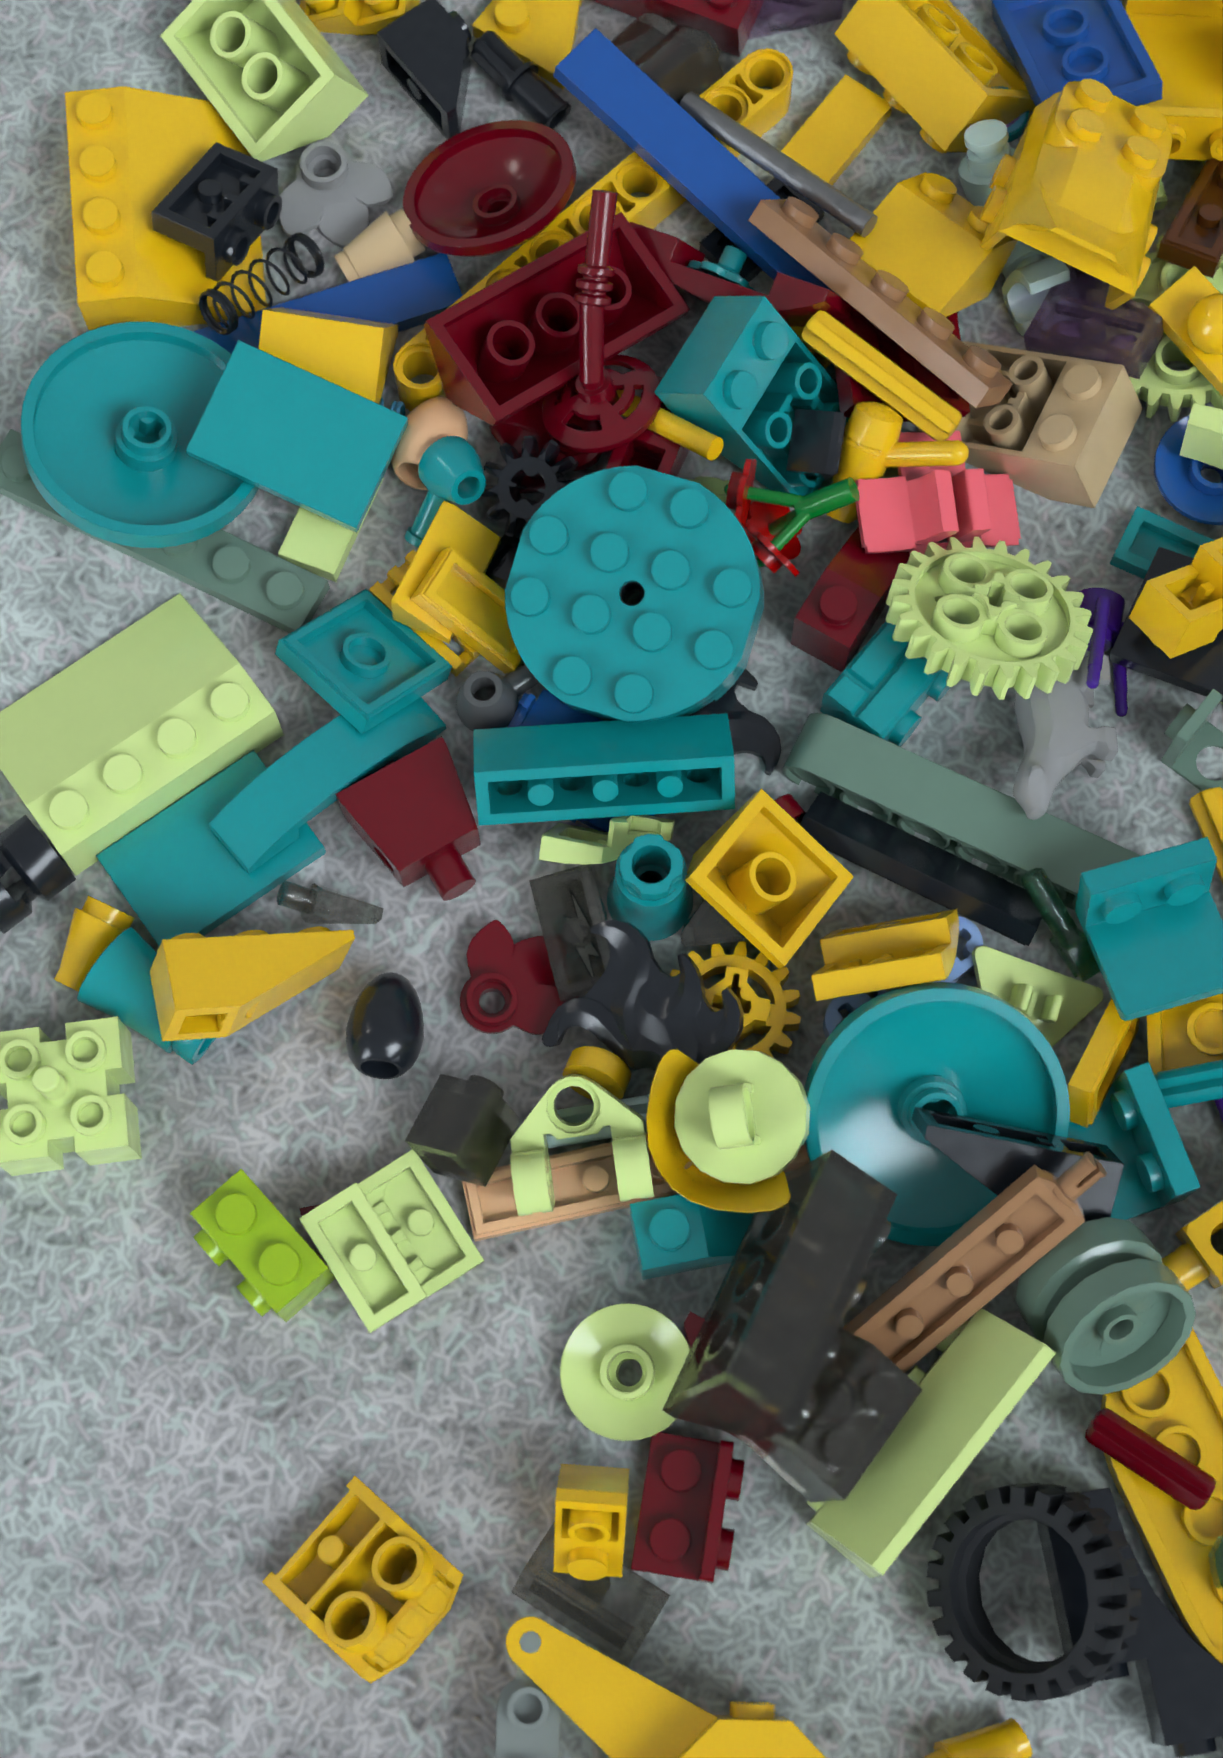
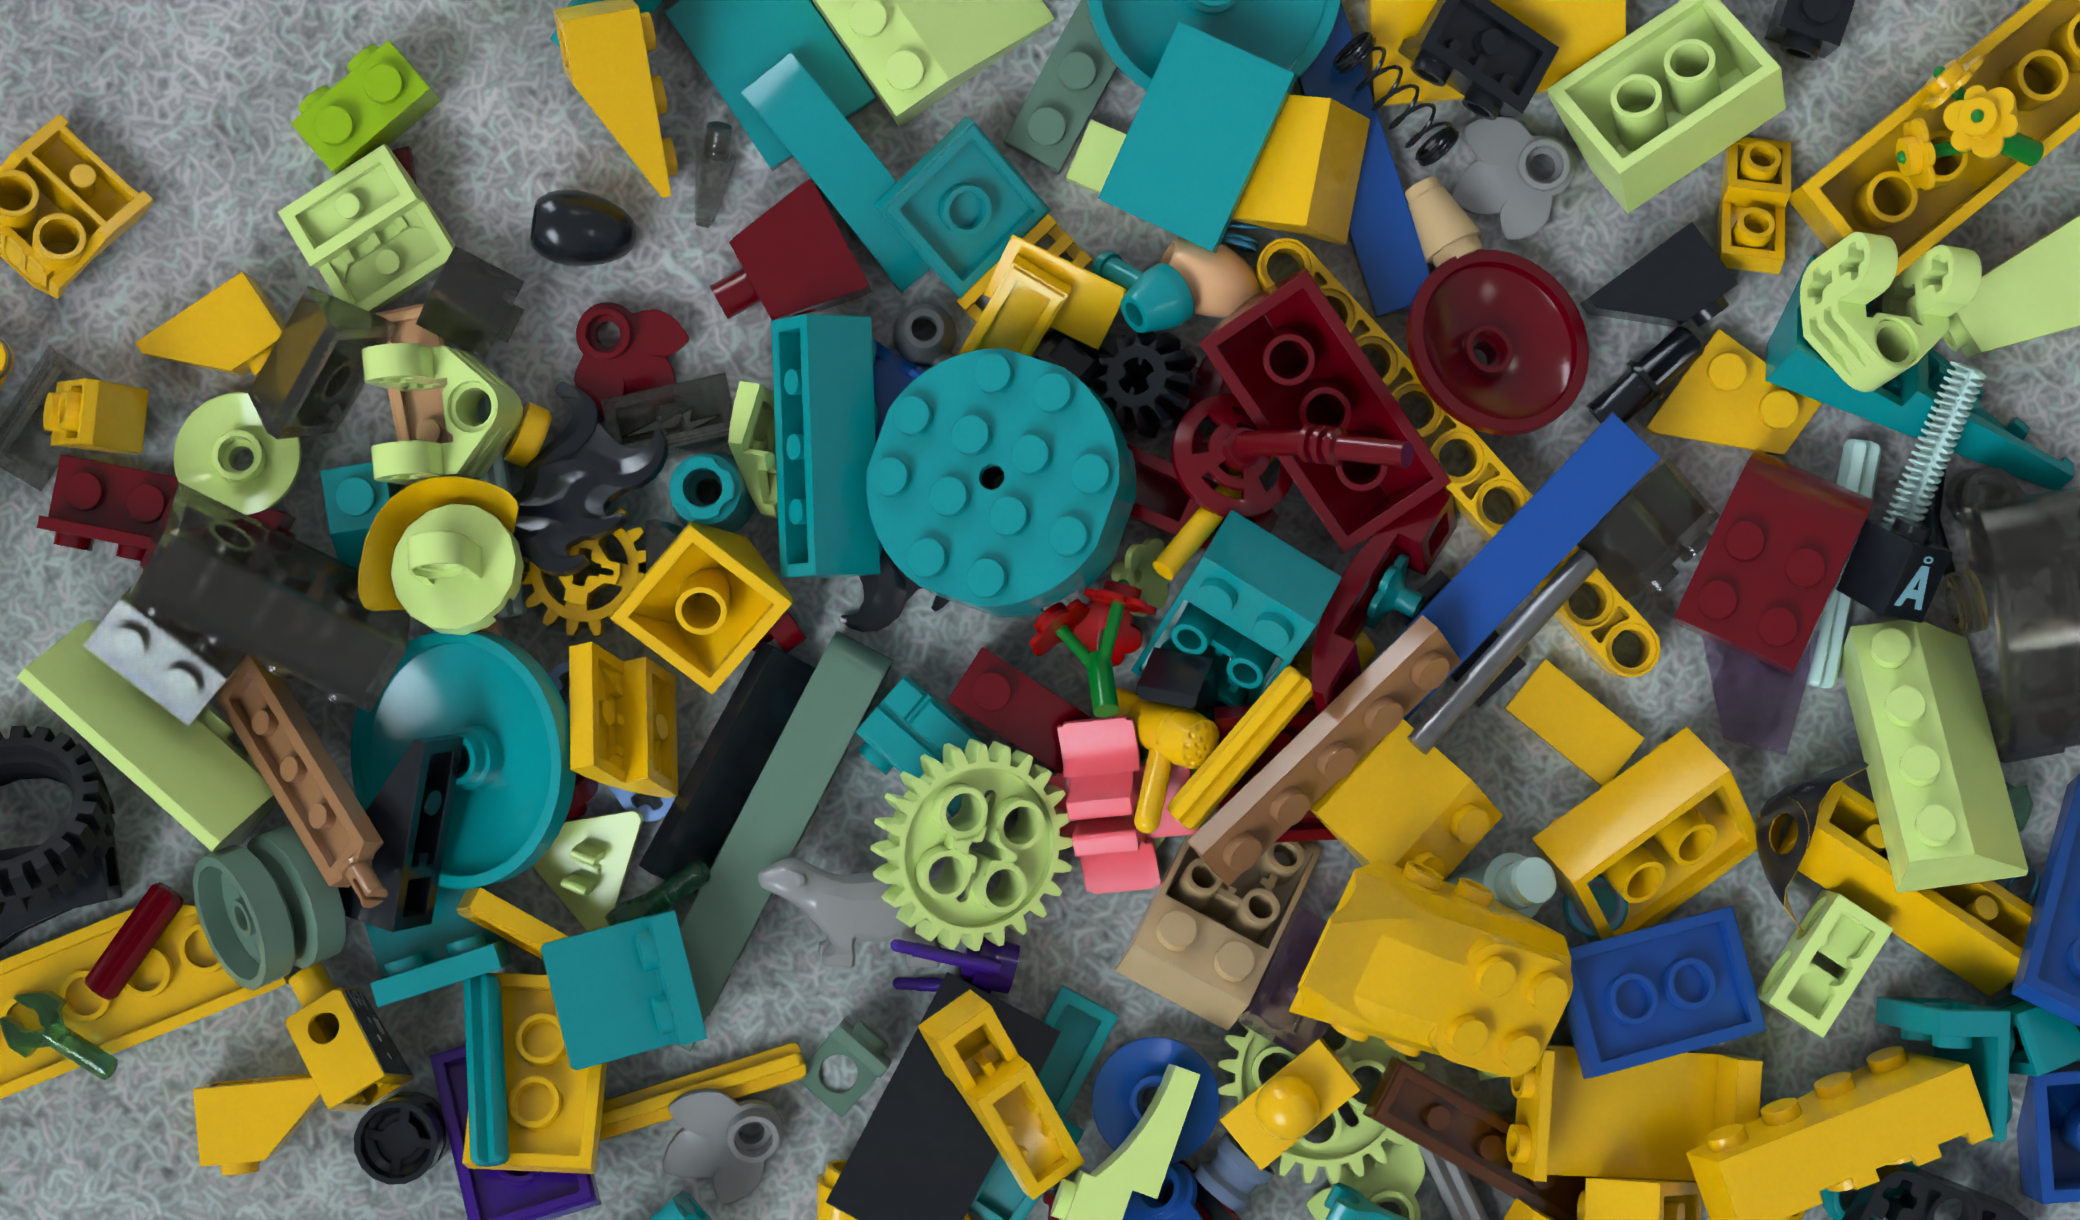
camera: 90 degrees right, 15 degrees up
none -> yellow slope [135,272,297,378]
none -> clear smoke slope [248,286,397,440]

